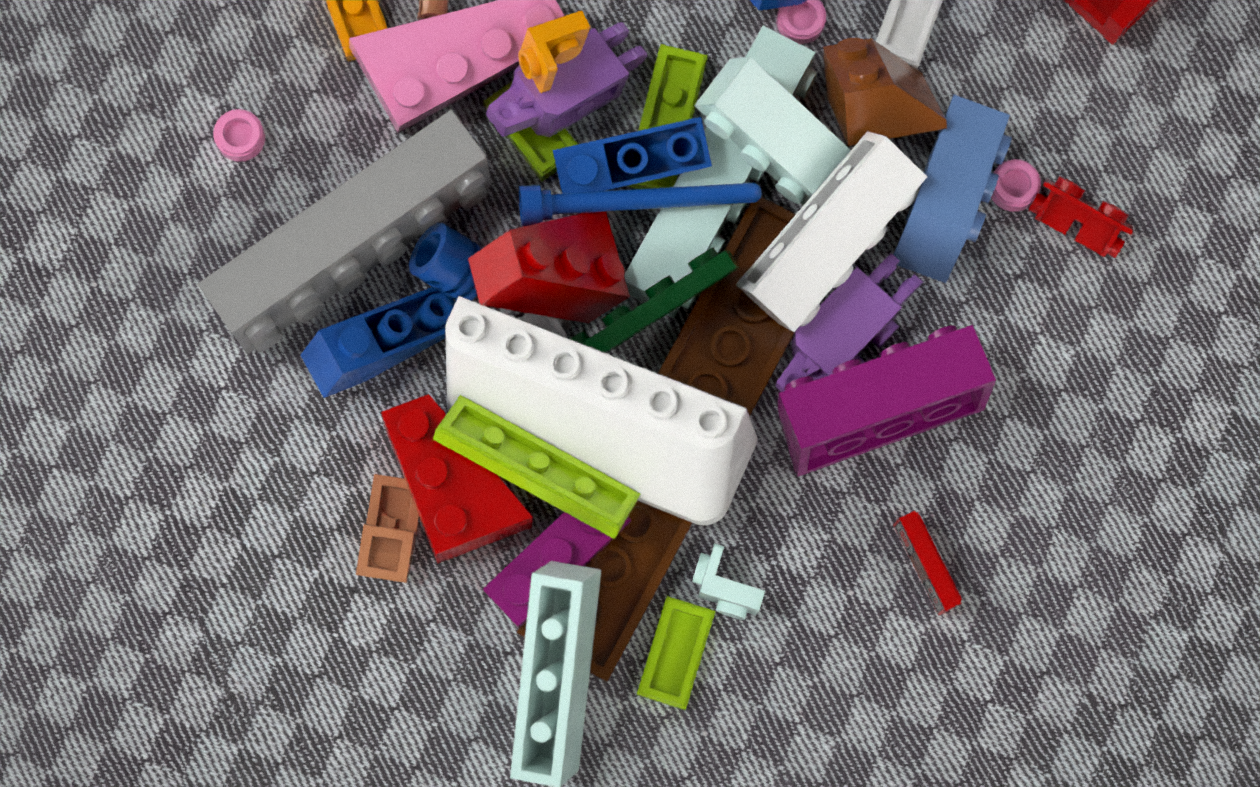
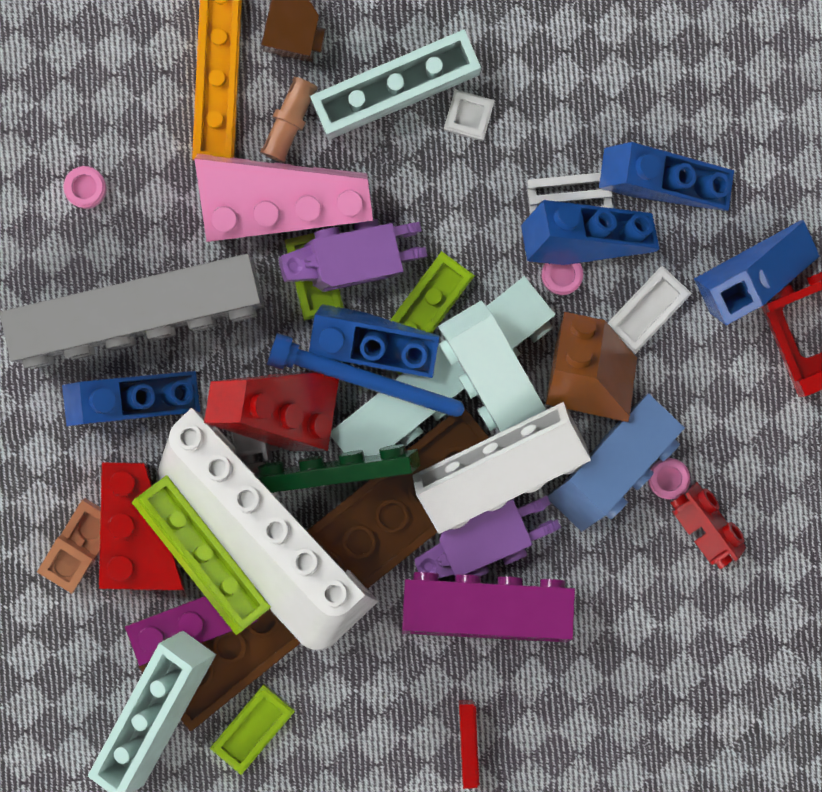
camera: 25 degrees right, 10 degrees up
blue piece [409,223,483,301] -> none
light orange bracket [518,10,590,93] -> none
light aqua bracket [692,543,765,620] -> none

